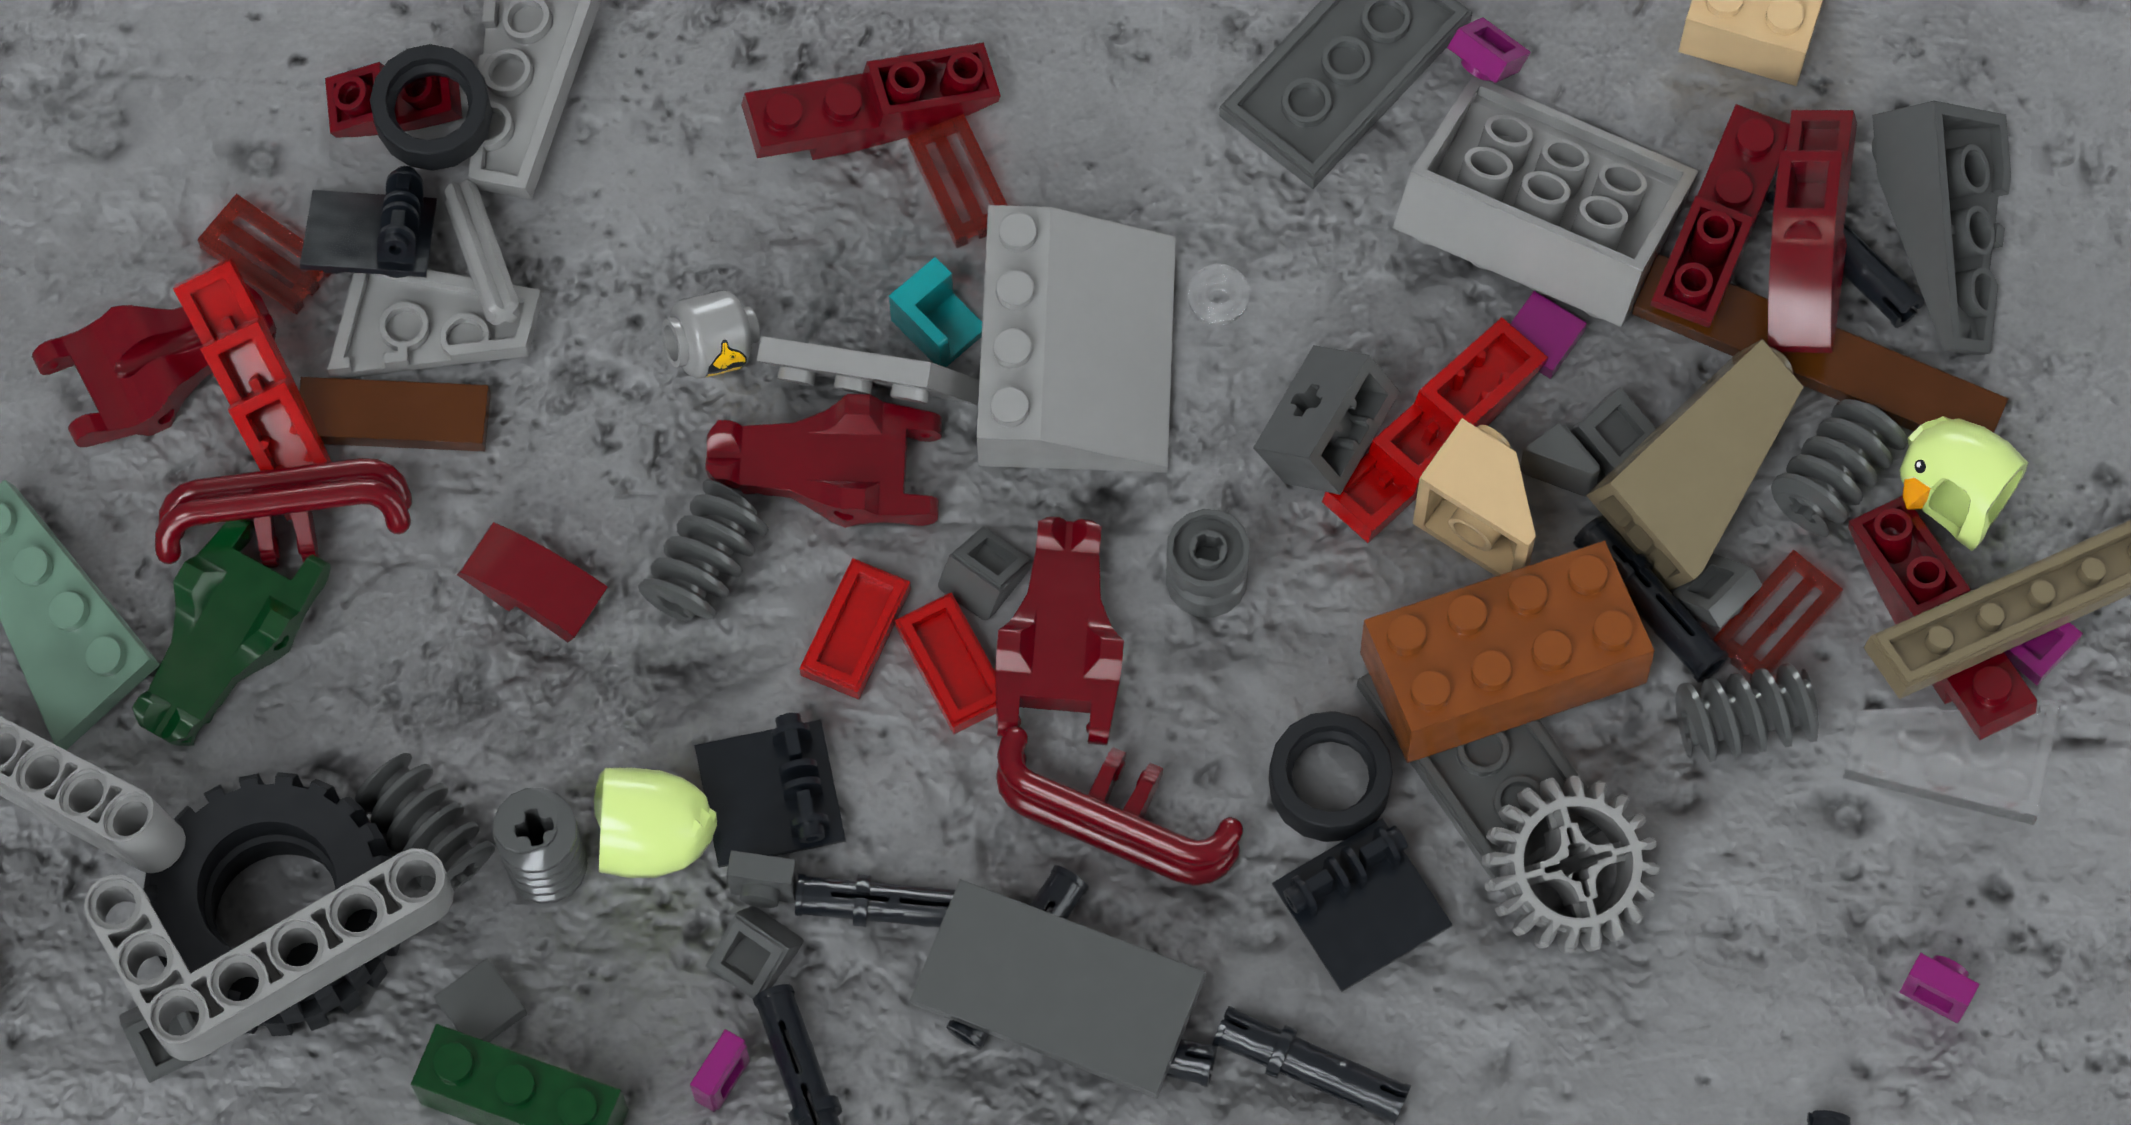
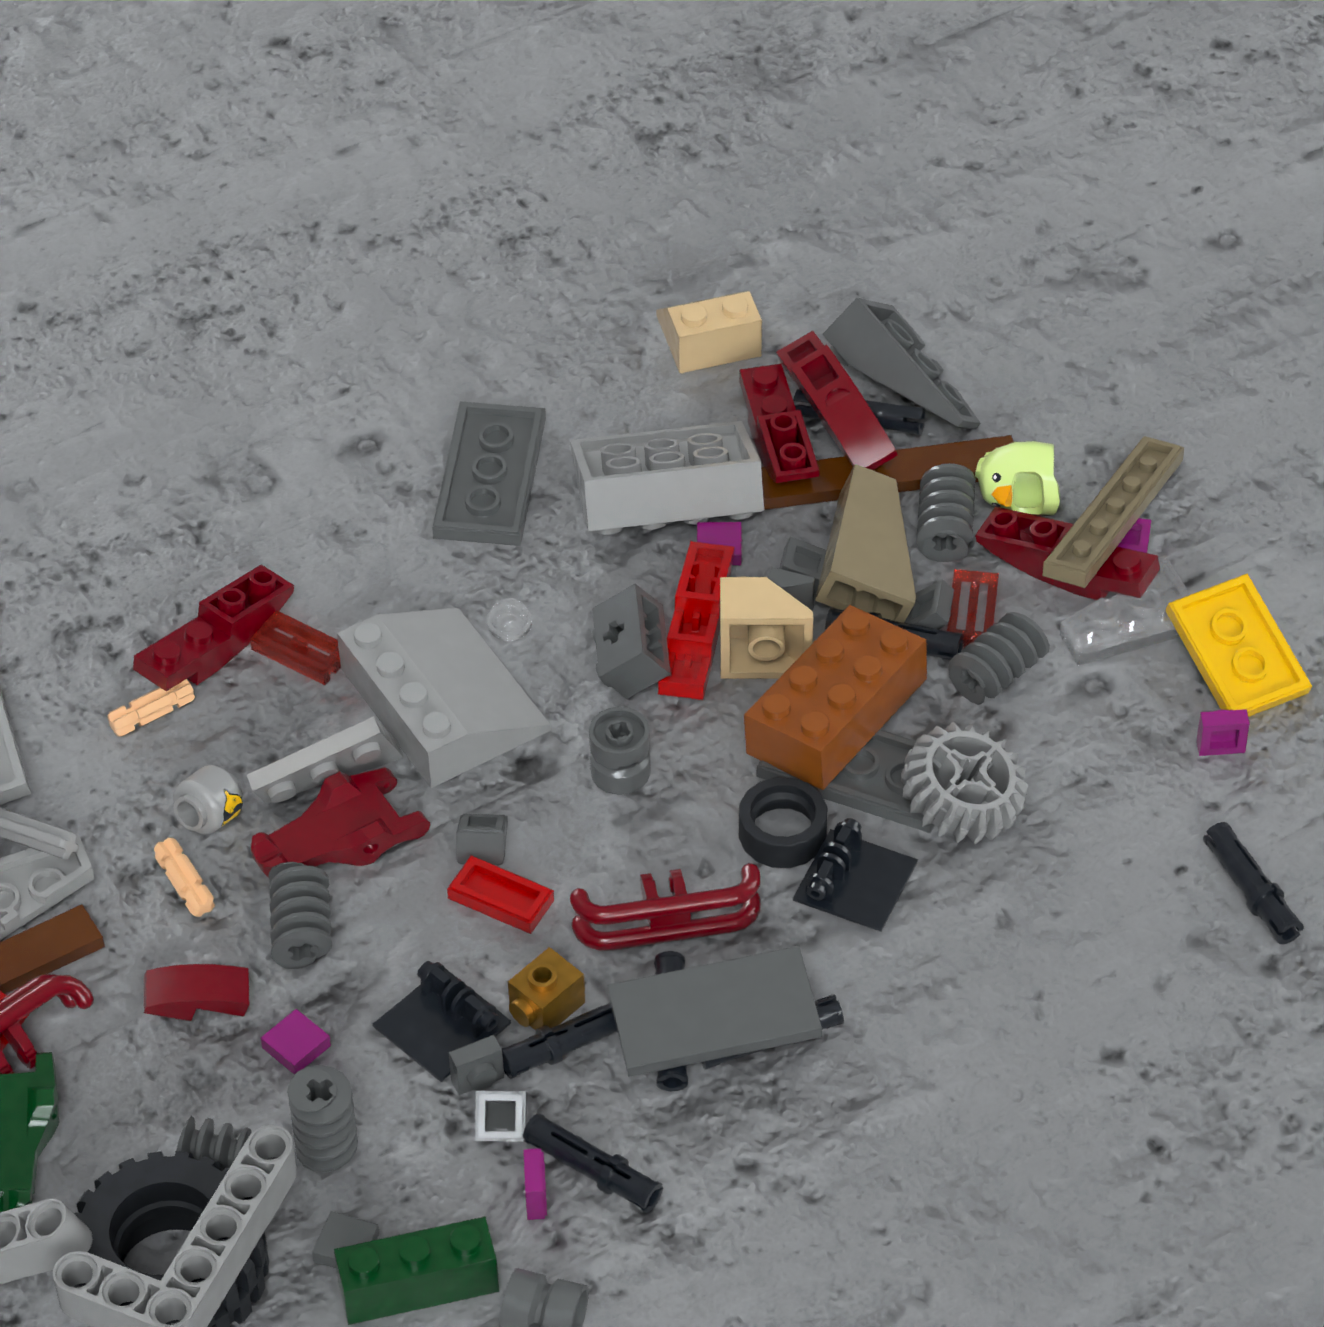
camera: 35 degrees left, 20 degrees down
yellowish green piece [594,768,717,878] -> none
red tile [799,558,911,700] -> none
teal panel [889,257,982,367] -> none
dark red animal [995,516,1124,745] -> none
black pin [1212,1006,1411,1125] -> none
magenta plate [1447,17,1531,83] -> none
none -> light nougat axle [107,679,195,737]
none -> light nougat axle [154,838,215,917]
none -> magenta tile [260,1009,331,1075]
none -> pearl gold brick [508,947,585,1031]
none -> yellow tile [1165,573,1312,717]

